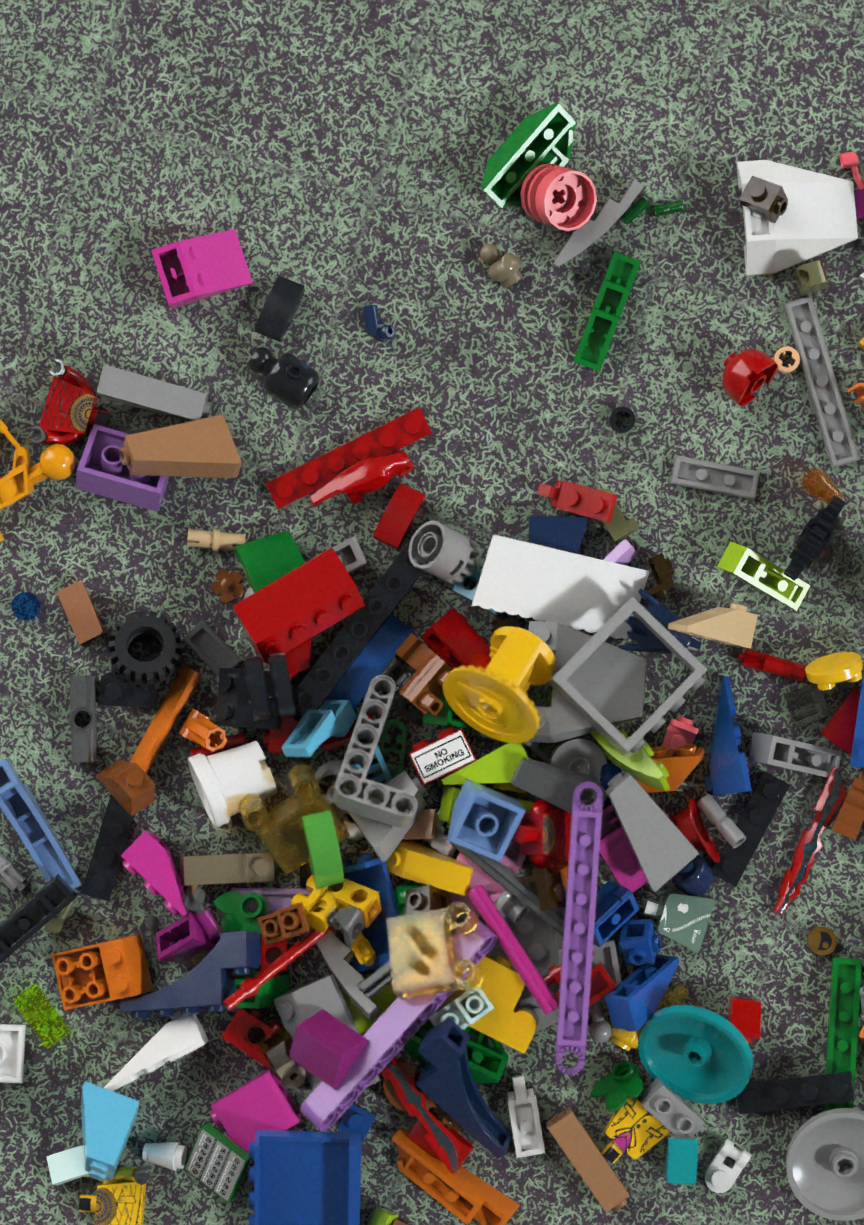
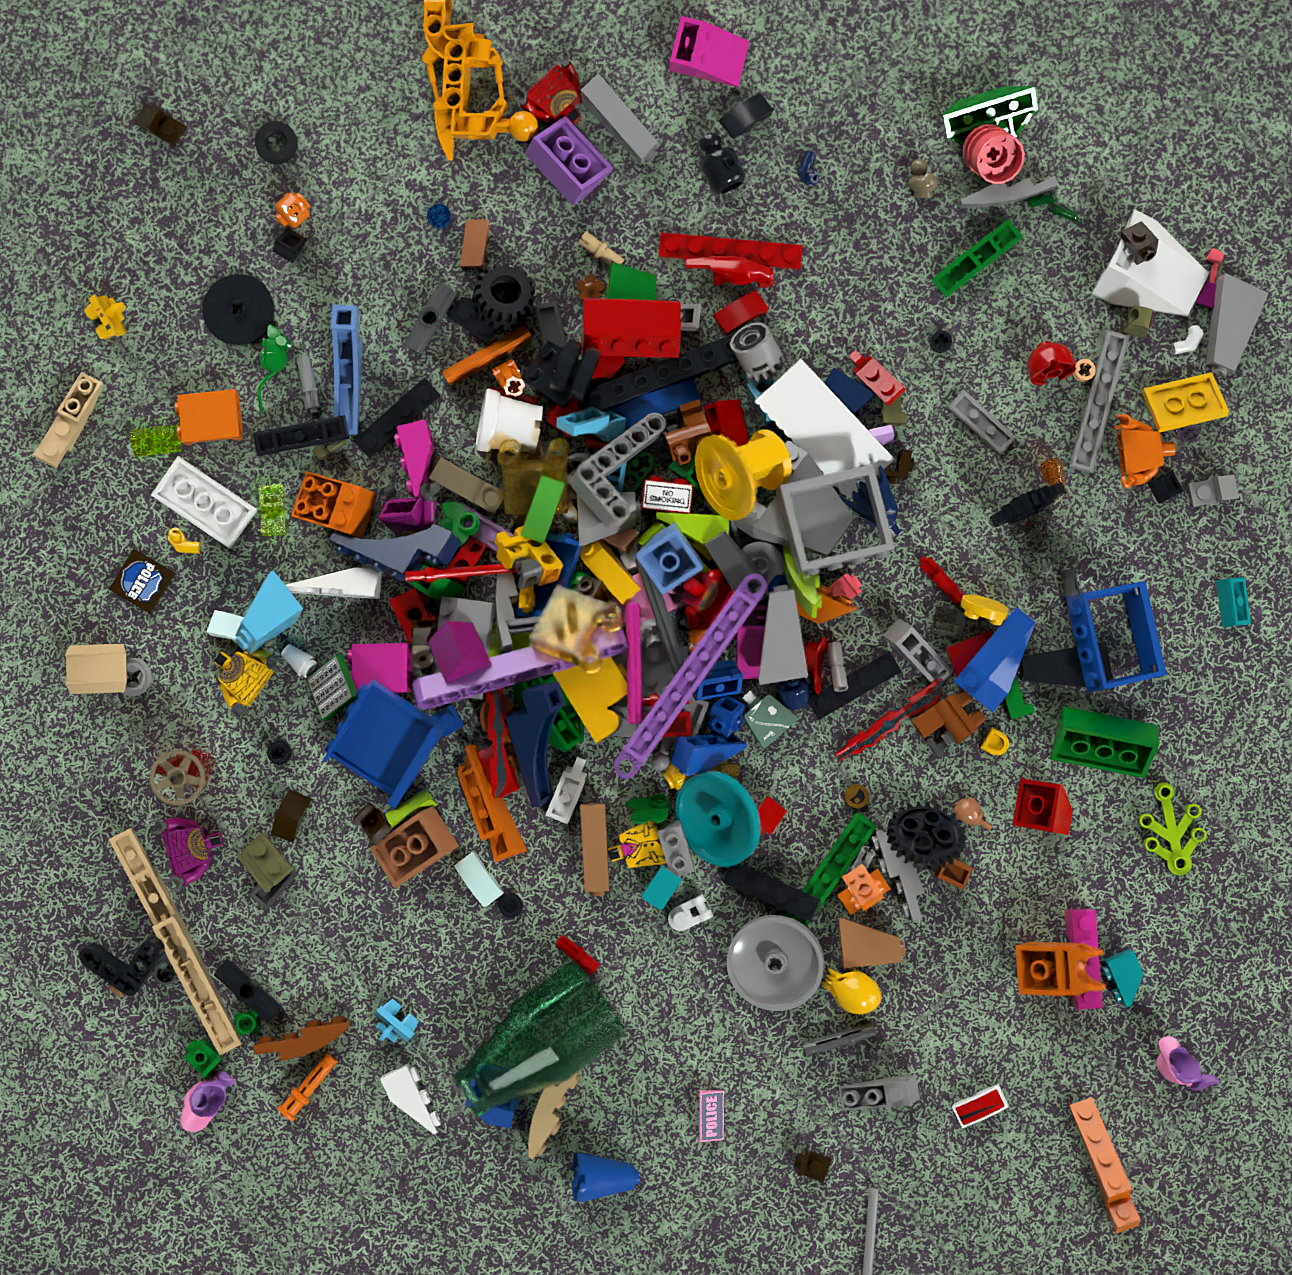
camera: 30 degrees right, 0 degrees up
dark orange slope [96,760,155,817] -> none
medium nougat slope [119,414,242,478] -> none
dark orange slope [258,902,310,946] -> none
light aqua slope [429,984,494,1030] -> none
dark brown bracket [522,868,566,910] -> none
tan slope [668,603,758,649] -> none
blue wedge [703,676,751,796] -> none
lime slope [717,541,810,611] -> none

